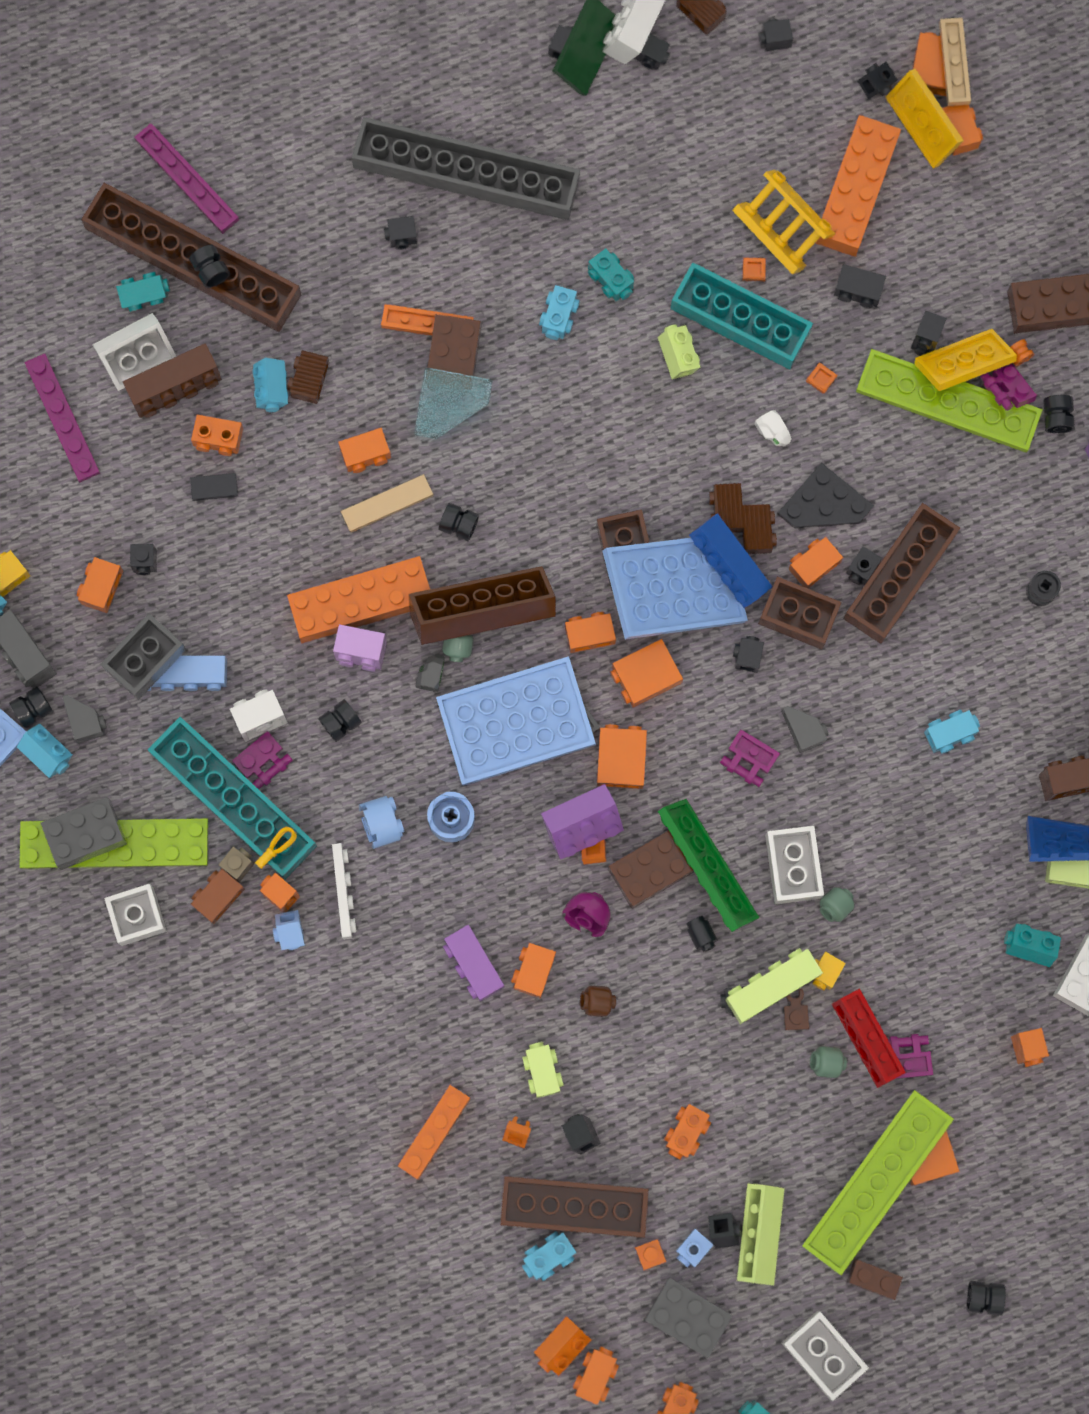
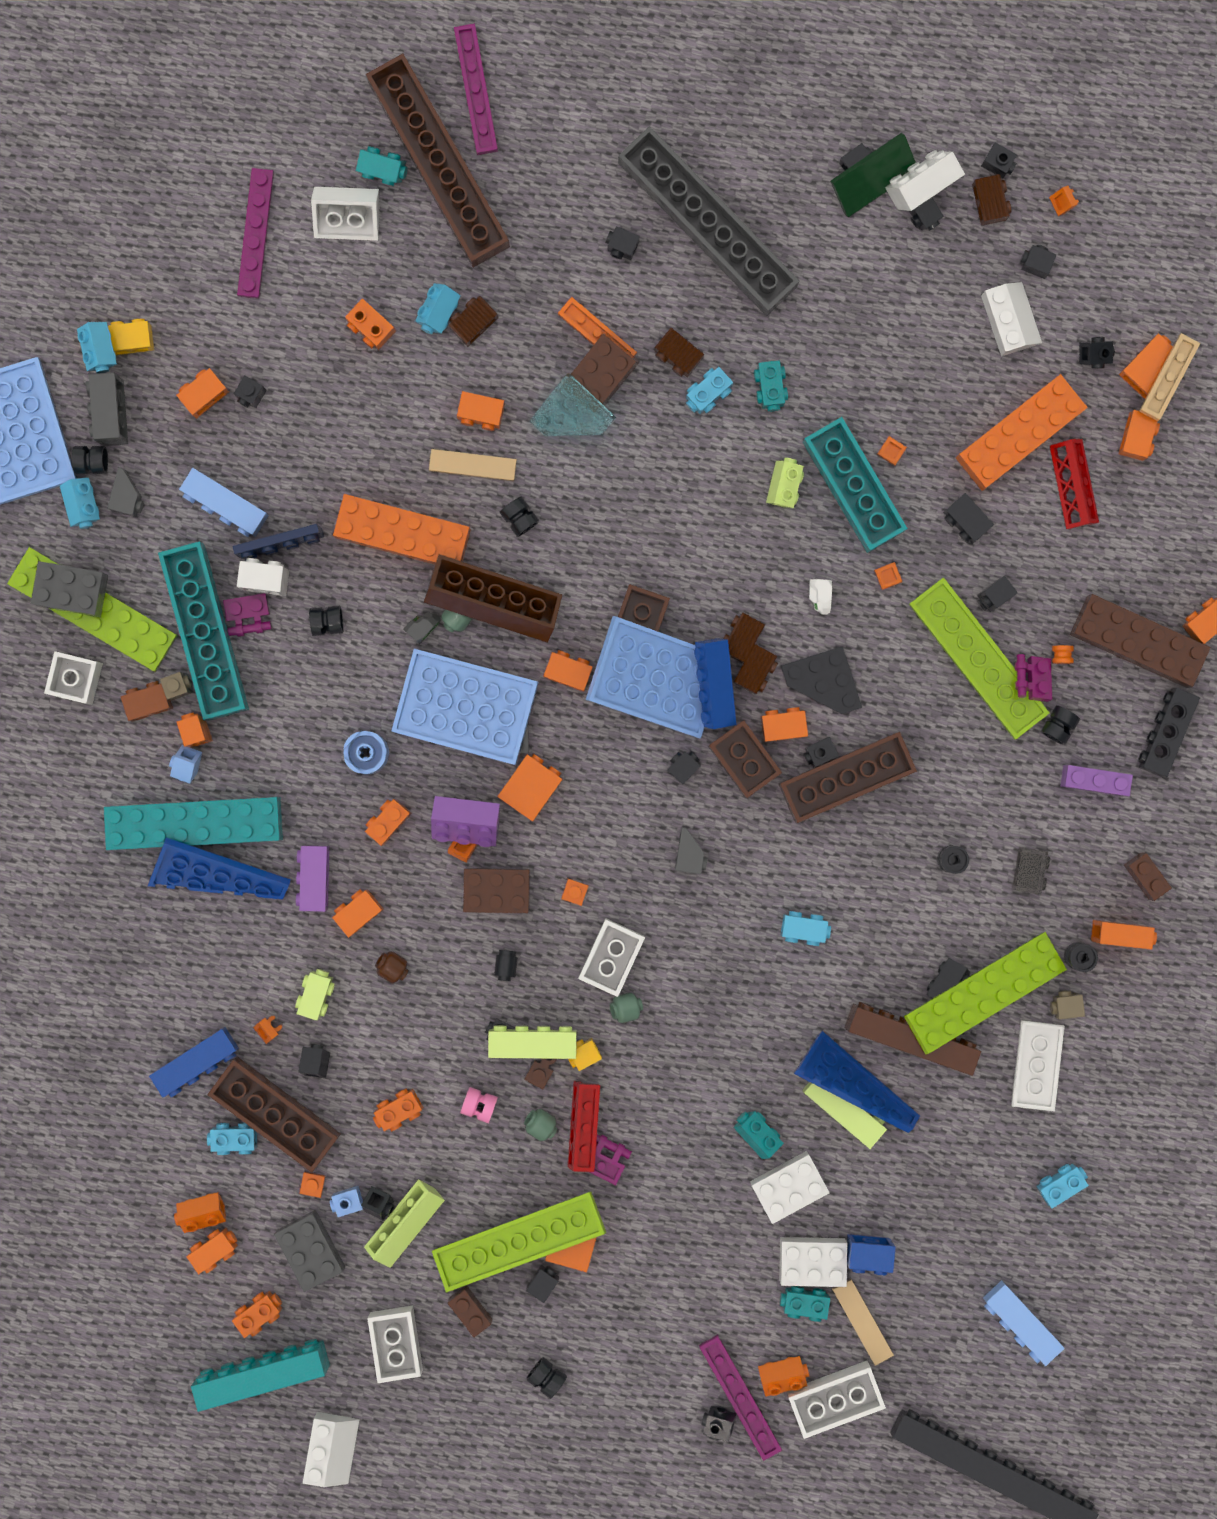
camera: 35 degrees right, 10 degrees up
dark grey brick [101,613,186,700] -> none
reddish brown brick [122,343,222,418] -> none
black wheel [189,245,230,288] -> none
black tile [190,473,238,501] -> none
yellow piece [255,827,297,869] -> none
white plate [332,843,356,940] -> none
lavender brick [333,625,387,672] -> none
light blue brick [359,796,404,849] -> none
orange brick [398,1085,470,1180] -> none
magenta cylinder [563,892,611,937] -> none
orange brick [610,639,683,708] -> none
green plate [658,799,760,932] -> none
magenta plate [720,729,780,787] -> none
yellow fence [732,169,835,275] -> none
yellow plate [885,69,964,168] -> none
yellow plate [915,329,1017,391] -> none
orange brick [1011,1028,1049,1067] -> none
none -> teal brick [104,797,283,850]
none -> blue wing [148,837,291,900]
none -> blue brick [149,1027,239,1098]
none -> dark blue plate [232,524,324,561]
none -> orange brick [365,799,412,846]
none -> bright pink wheel [460,1087,498,1124]
none -> black brick [526,1265,559,1303]
none -> orange plate [561,879,589,906]
none -> reddish brown brick [654,328,704,378]
none -> white slope [981,282,1042,357]
none -> red fence [1050,439,1099,529]

